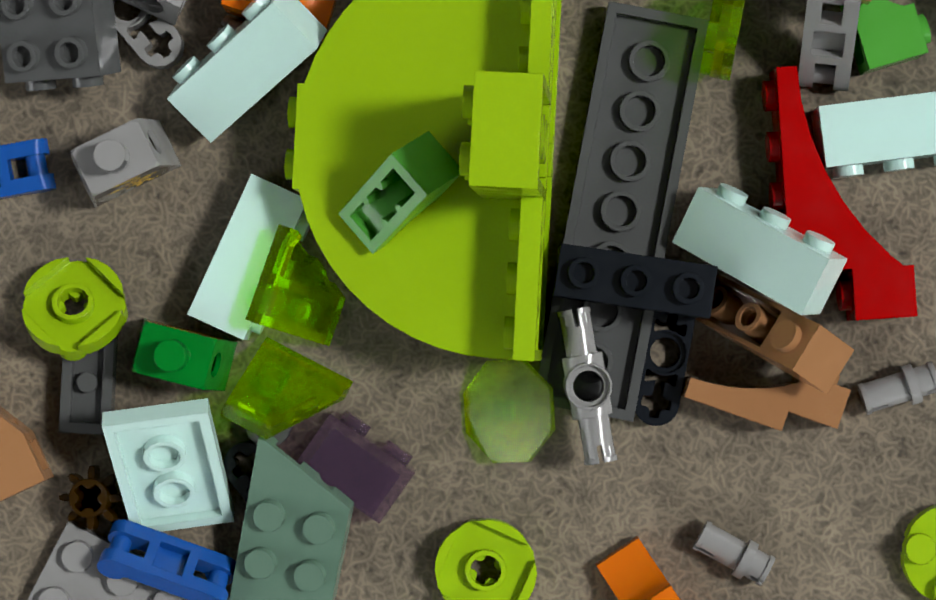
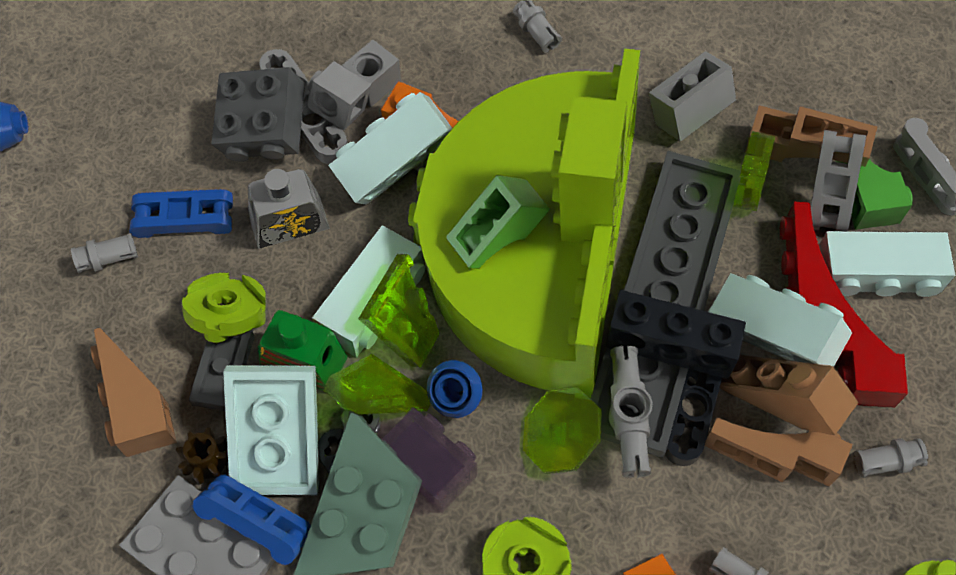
camera: 10 degrees right, 25 degrees down
none -> blue cone [427,360,483,418]

